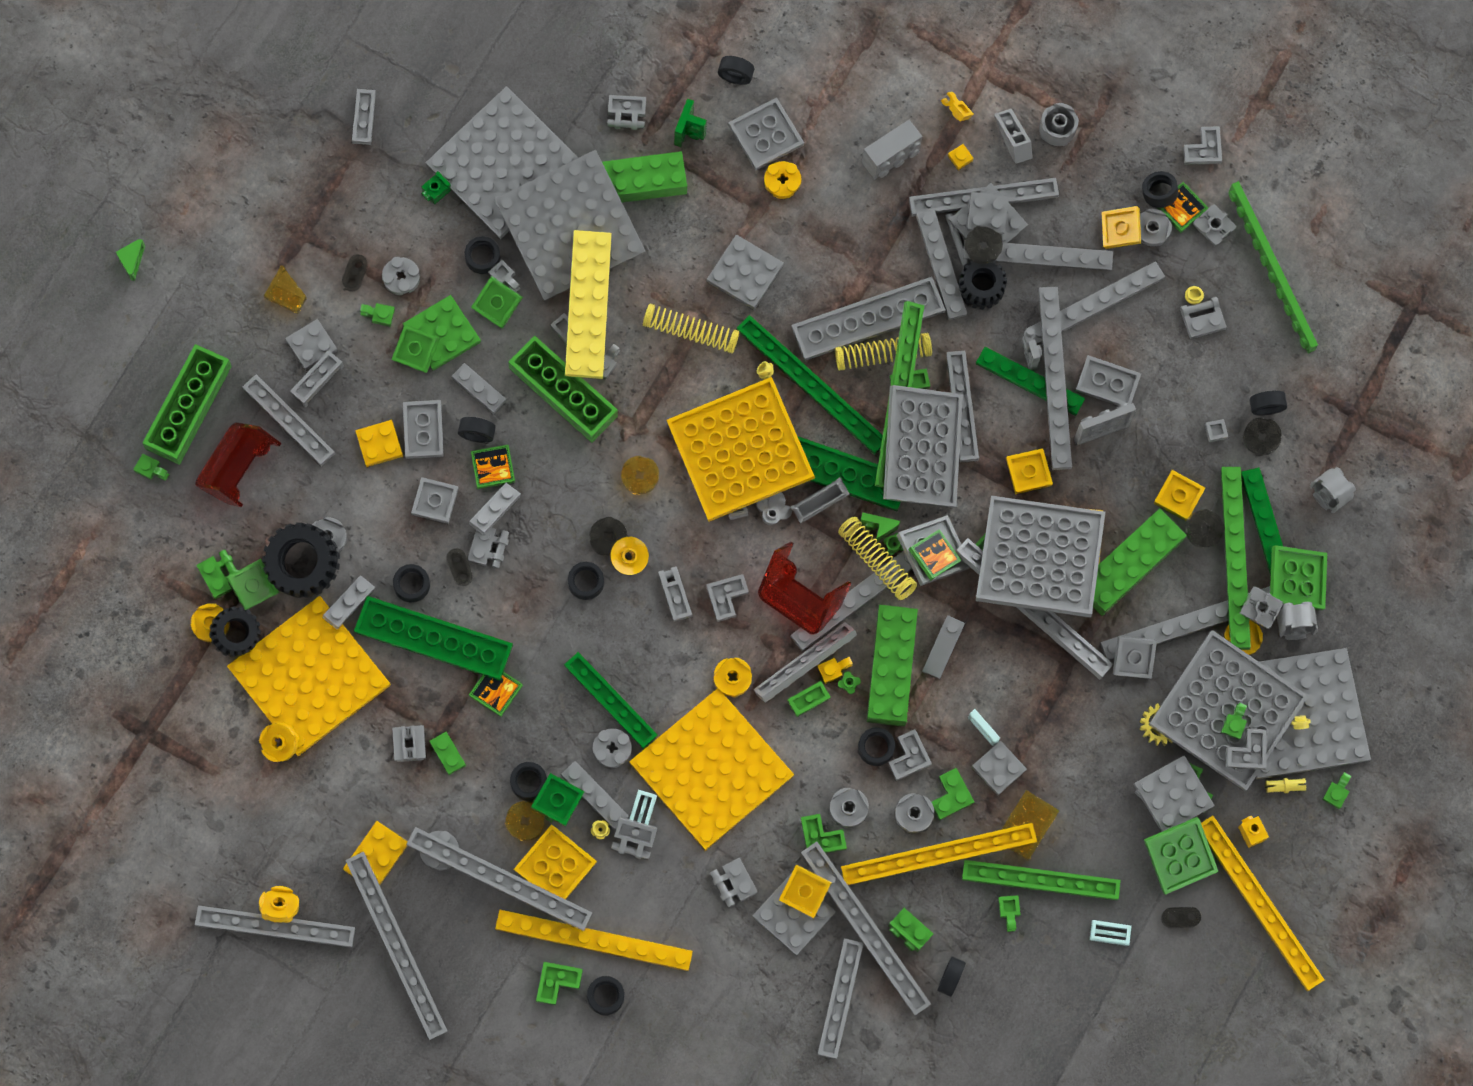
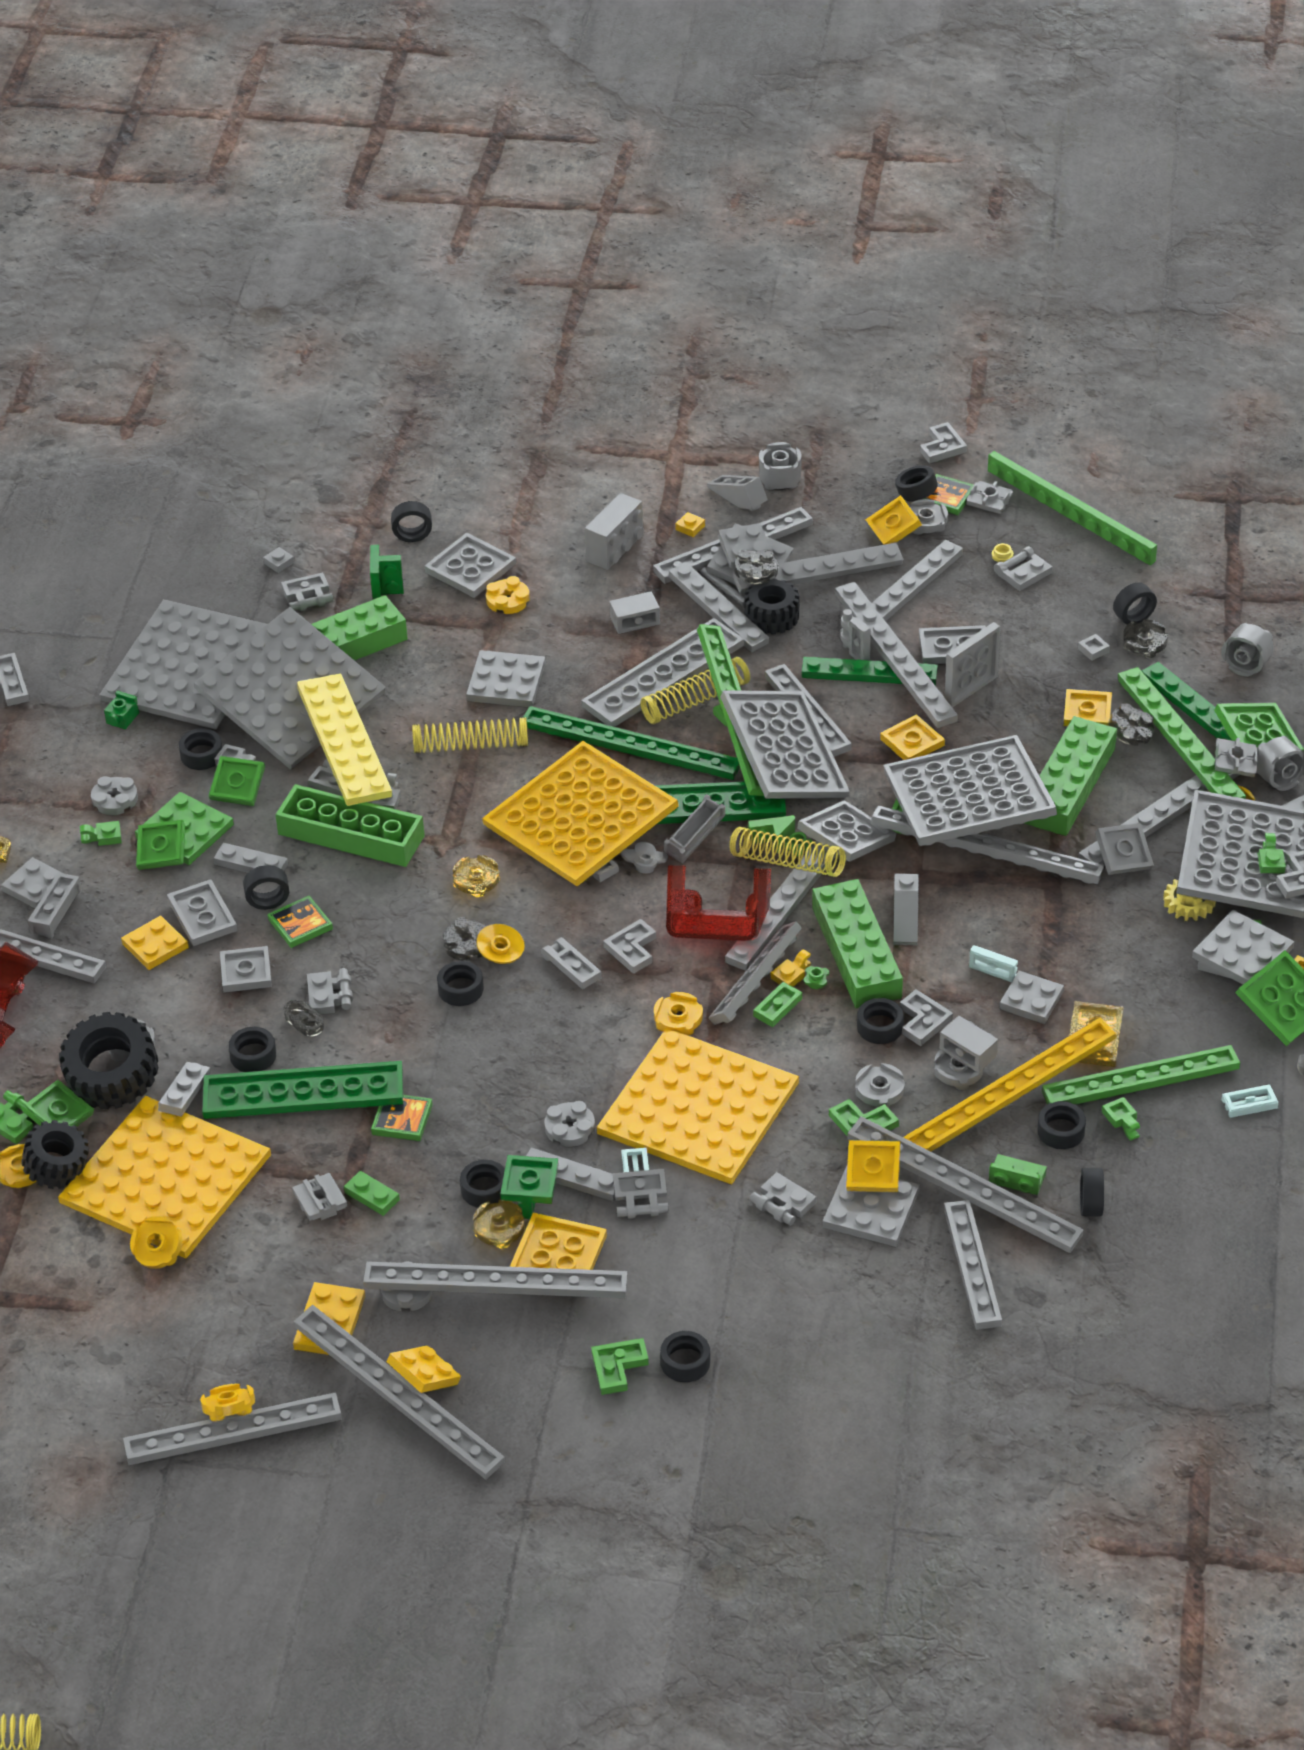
camera: 15 degrees left, 30 degrees down
clear smoke plate [342,254,368,292] -> none
light grey plate [469,483,521,535] -> none
yellow plate [495,910,693,971] -> none
green plate [564,652,658,749] -> none
light yellow plate [591,820,610,839] -> none
light yellow plate [756,361,774,379] -> none
tile [908,529,962,581] -> none
bright green plate [932,768,974,821] -> none
yellow plate [941,91,973,122] -> none
none -> light grey plate [263,547,294,573]
none -> yellow plate [387,1345,461,1393]
none -> light grey brick [610,591,660,634]
none -> light grey brick [939,1016,998,1073]
none -> black tyre [1037,1101,1086,1150]

